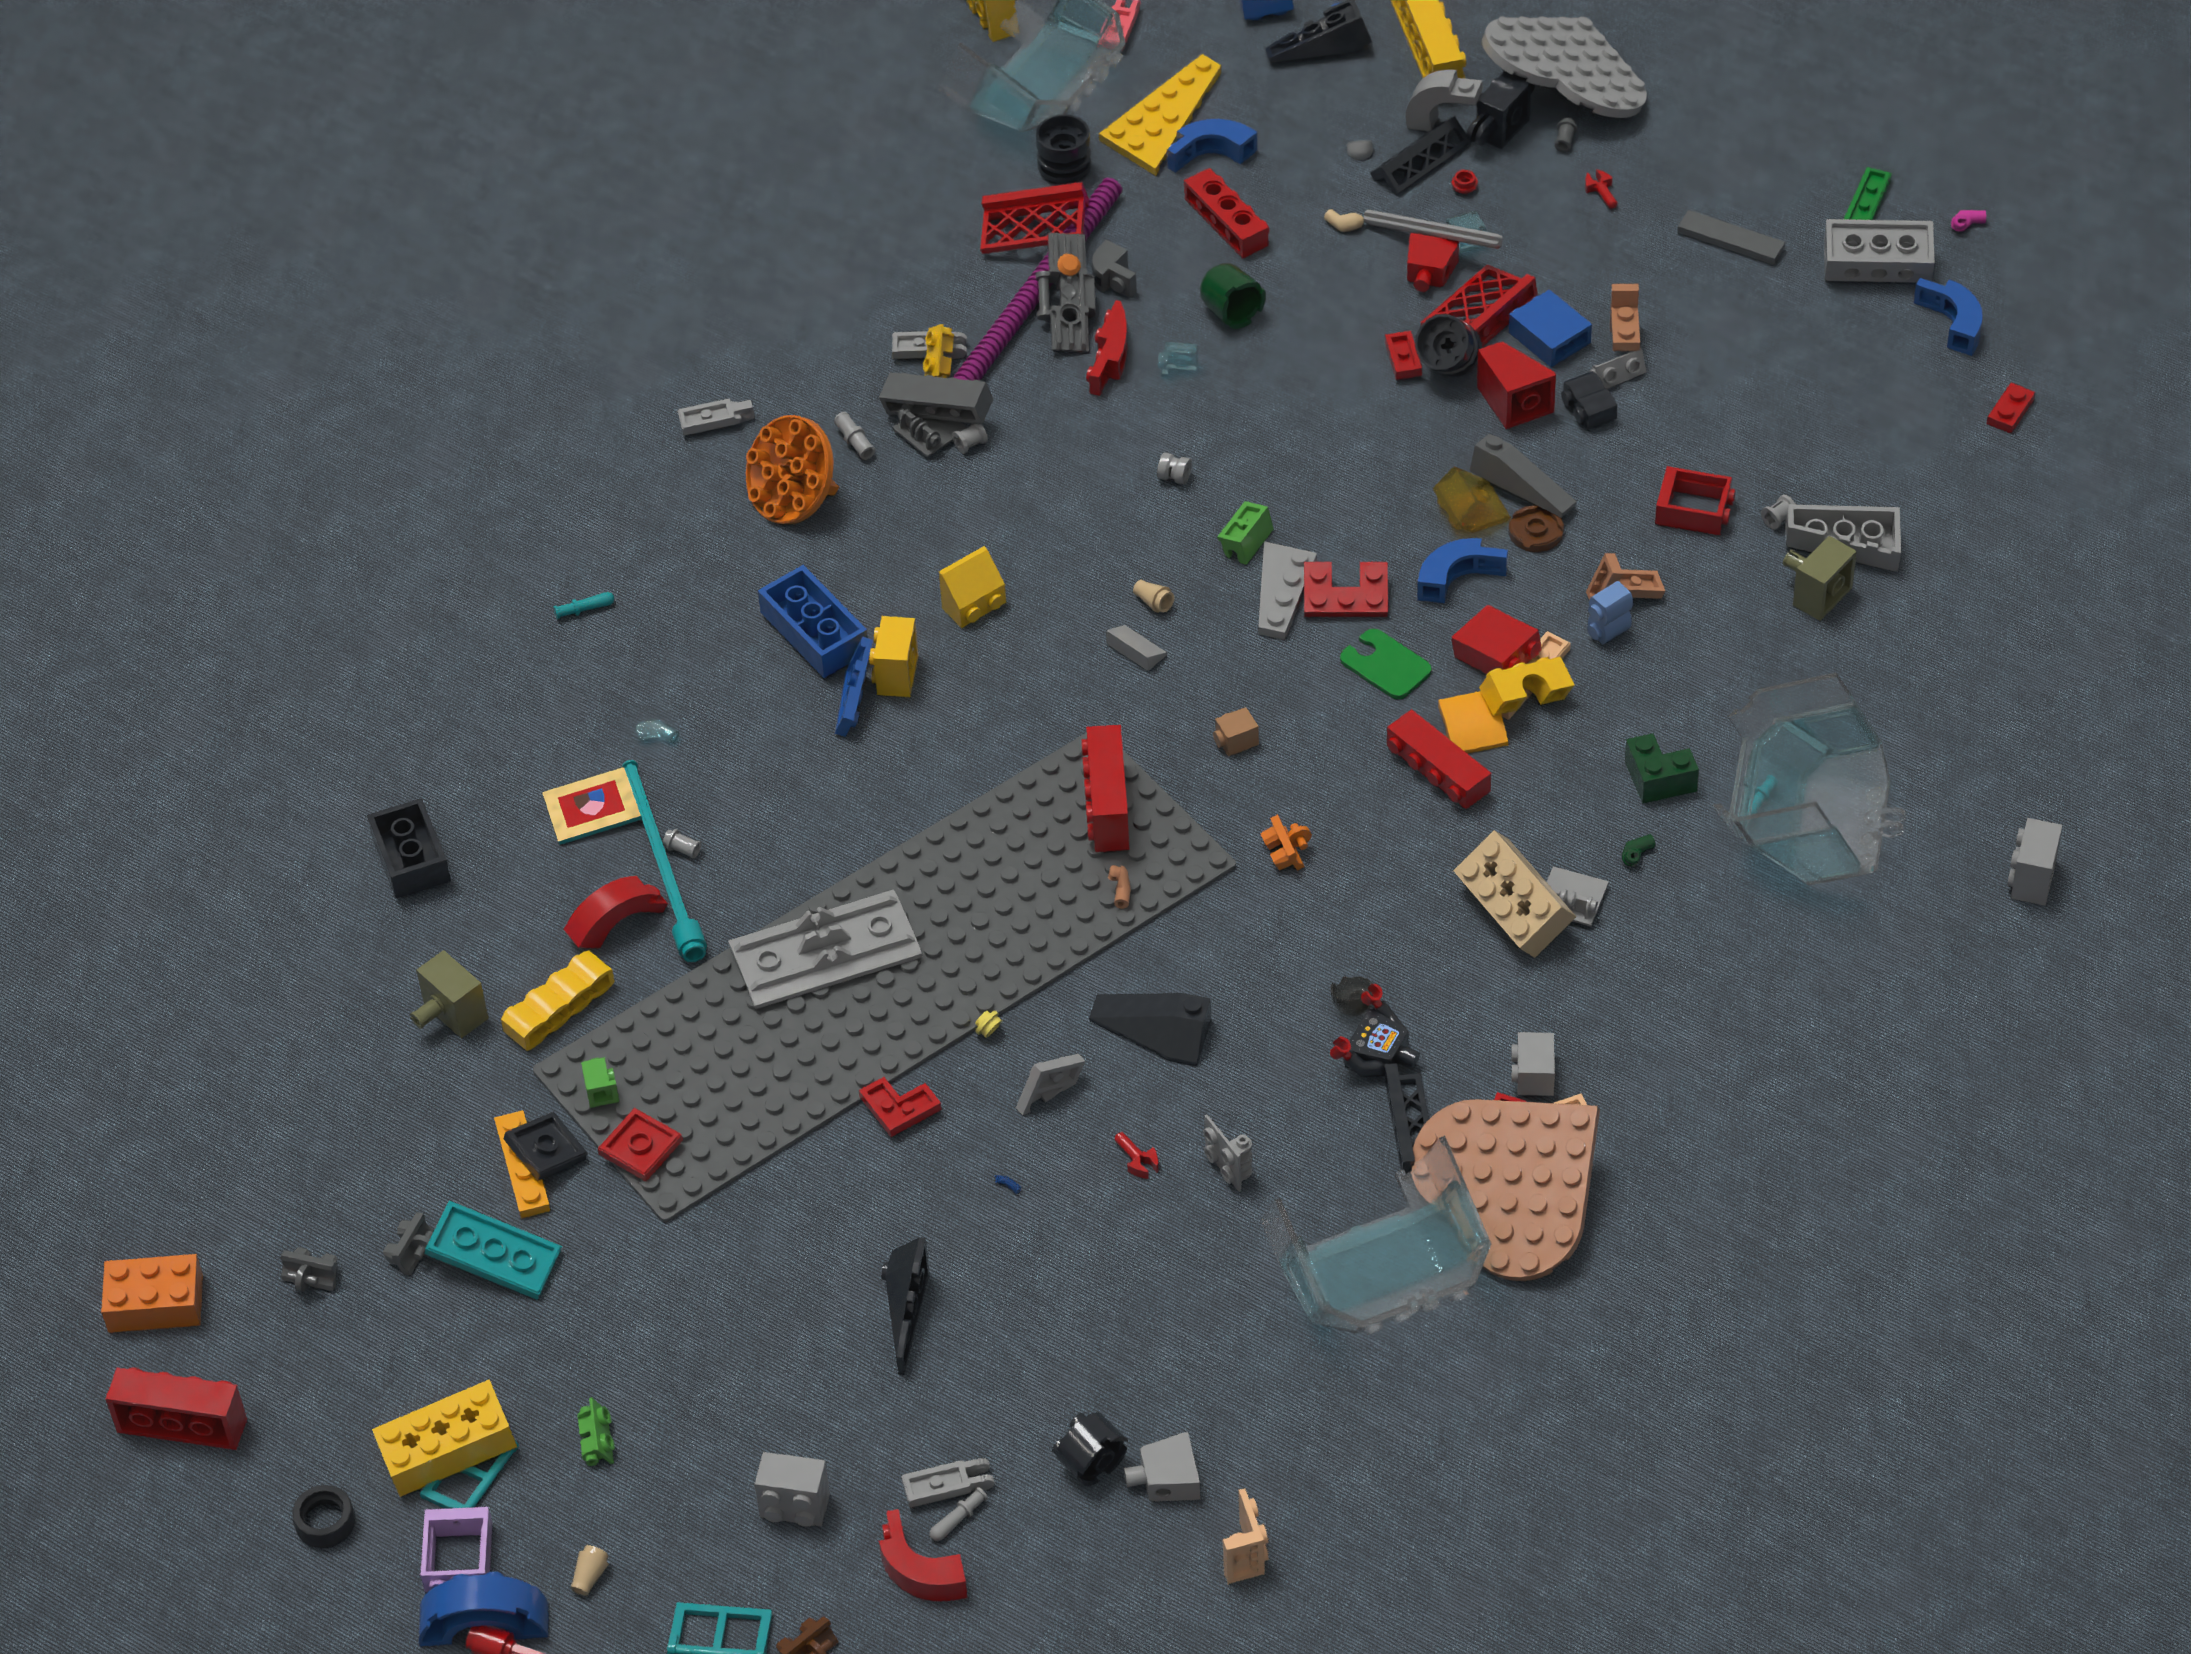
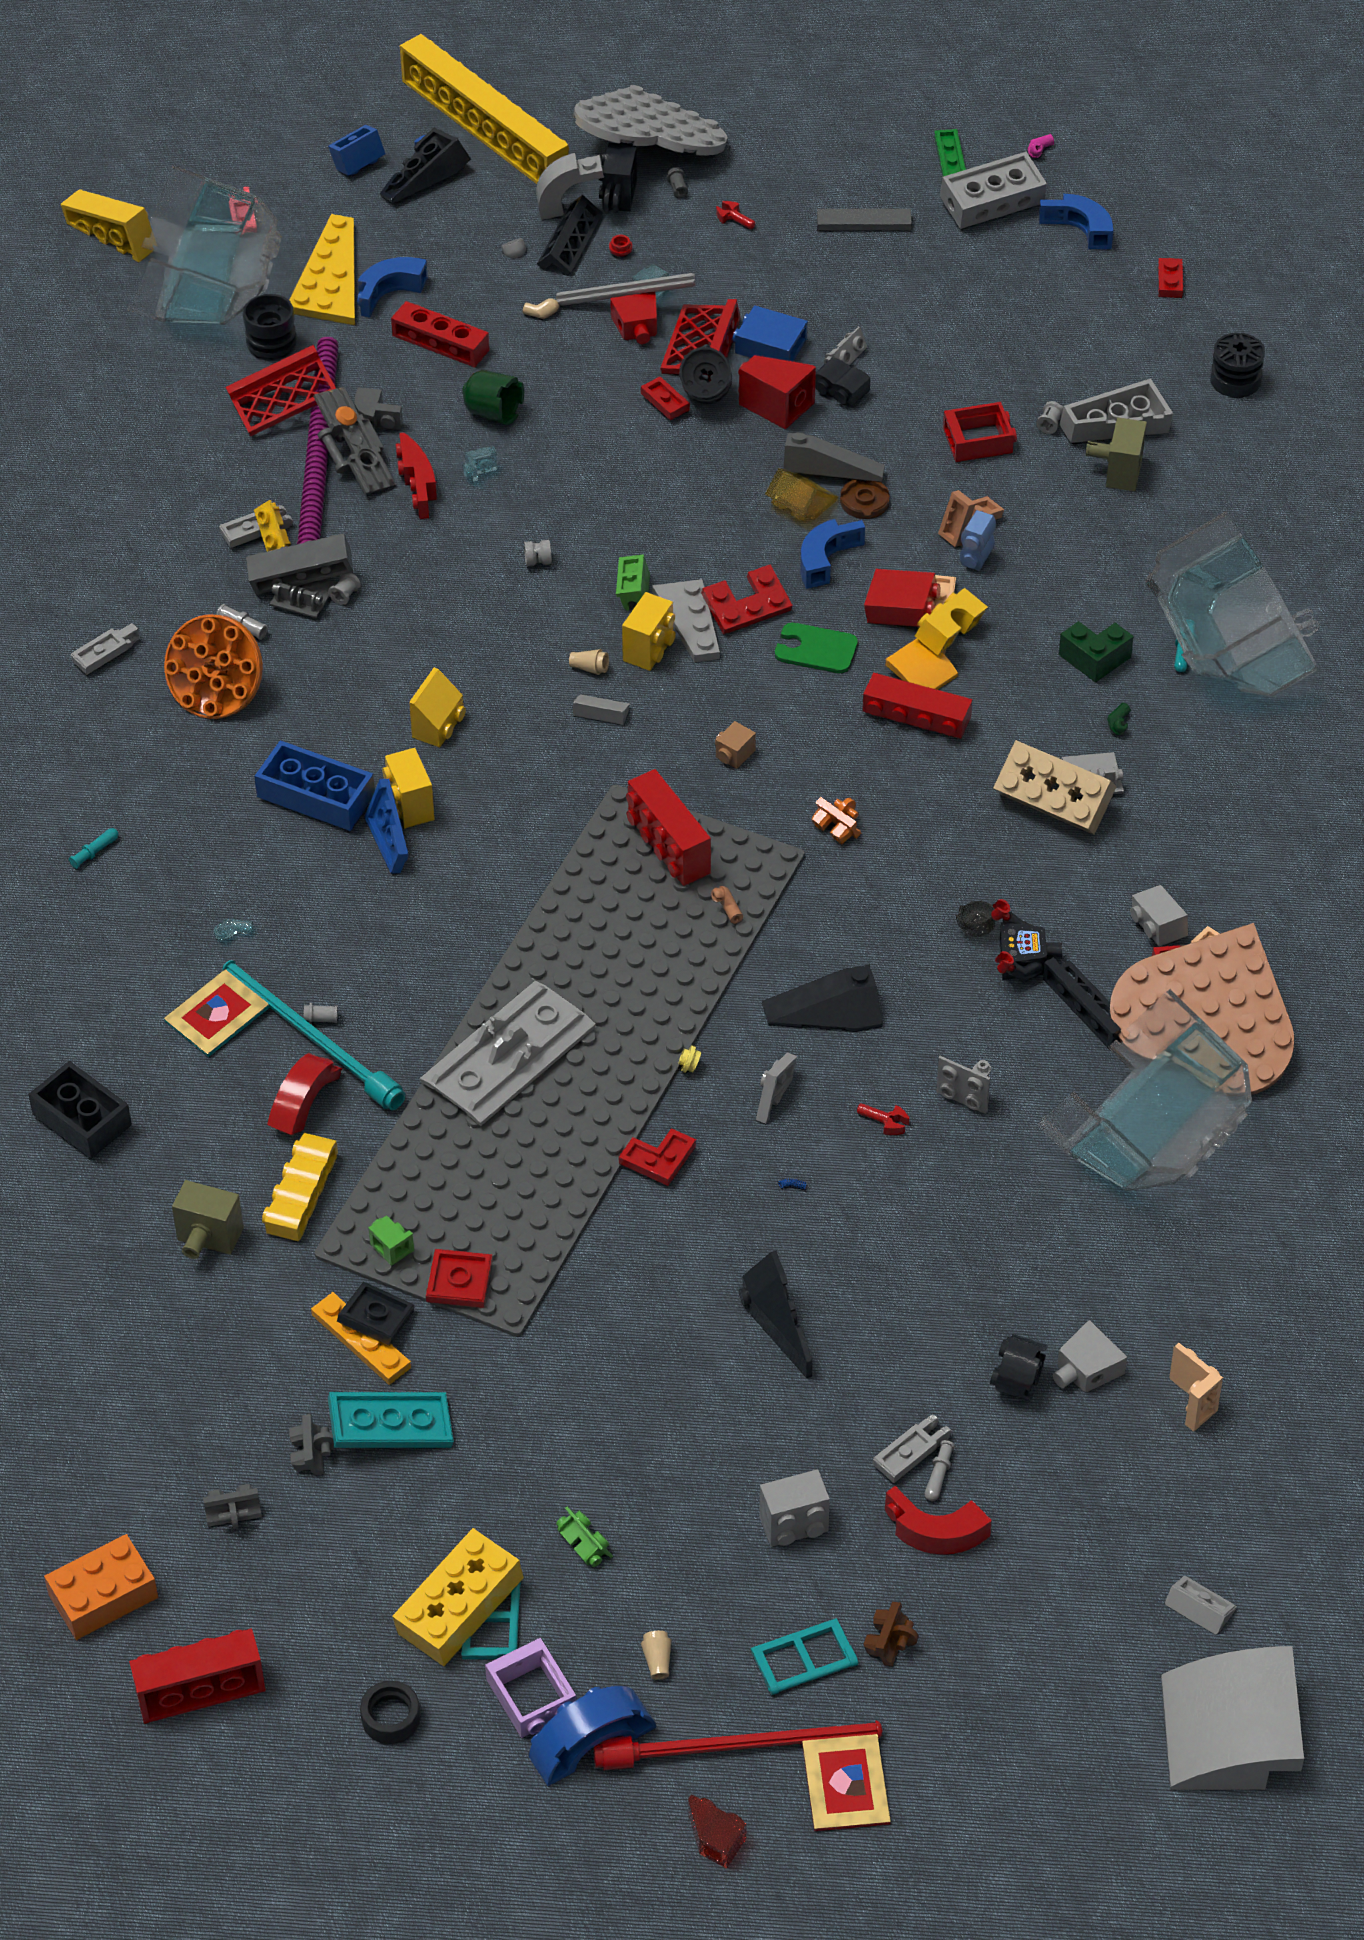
camera: 30 degrees left, 0 degrees up
nougat bracket [1610,284,1640,351] -> none
none -> yellow brick [622,592,676,671]
none -> black wheel [1210,332,1265,398]

